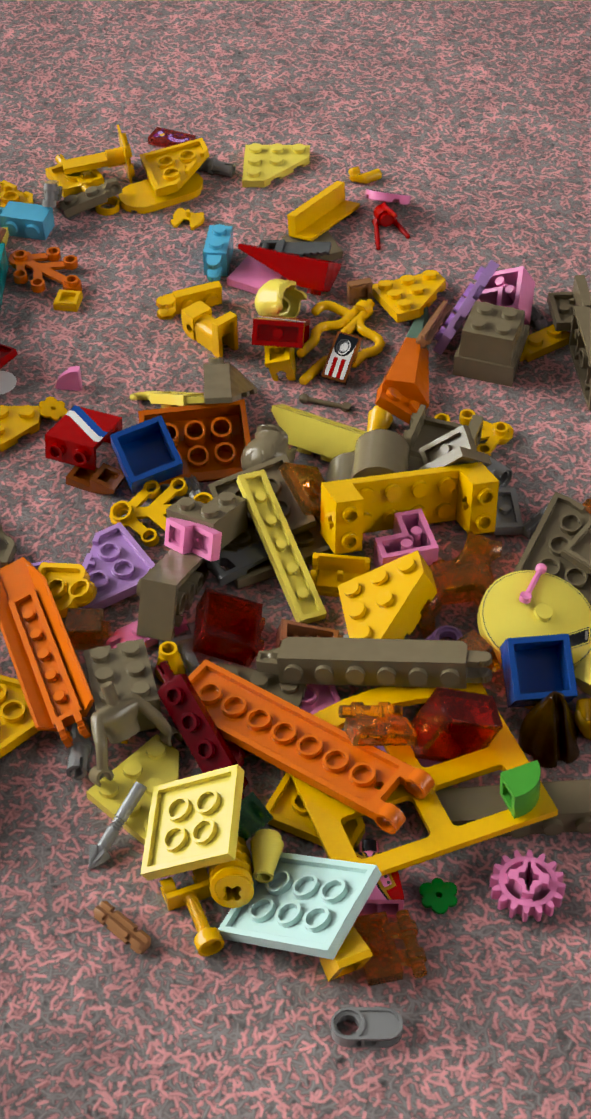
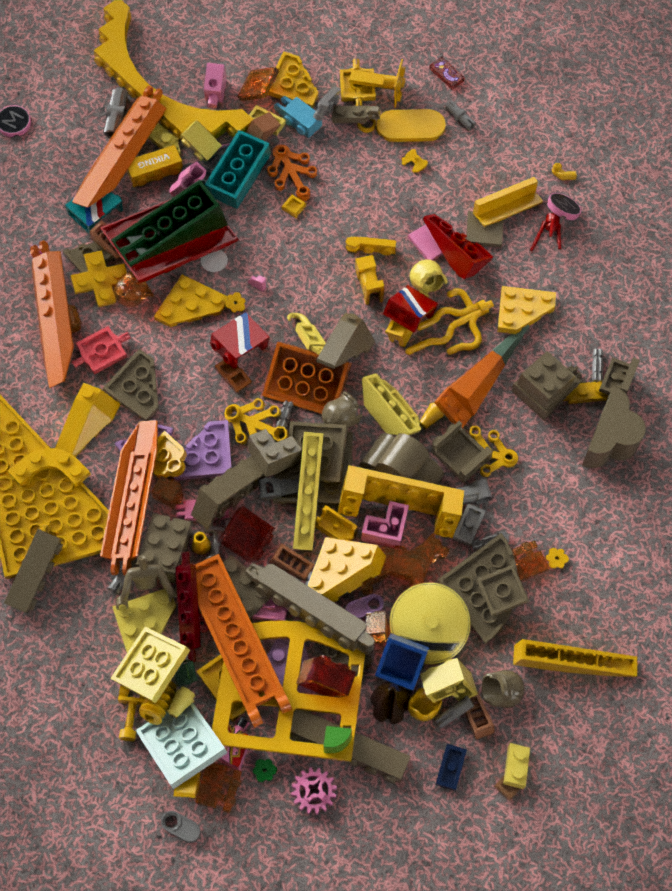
camera: 25 degrees right, 20 degrees up
light grey piece [88,781,147,871] -> none
medium nougat axle [93,901,151,954] -> none
blue piece [110,415,183,494] -> none
yellow plate [140,138,209,197] -> none
bright pink slope [164,517,222,562] -> none
medium azure hinge [203,224,234,282] -> none
light yellow plate [242,143,310,188] -> none
dark grey piece [259,240,332,257] -> none
clear orange tile [278,462,325,516] -> none
dark tan hinge [299,393,351,412] -> none
slope [321,331,363,385] -> none
clear orange plate [338,702,417,746] -> none
medium nougat tile [347,278,373,306] -> none
medium nougat axle [416,300,453,349] -> none
dark tan bracket [416,425,492,470] -> none
lavender plate [433,260,499,355] -> none
bright pink brick [478,266,535,325] -> none
bright pink hinge [519,563,547,604] -> none

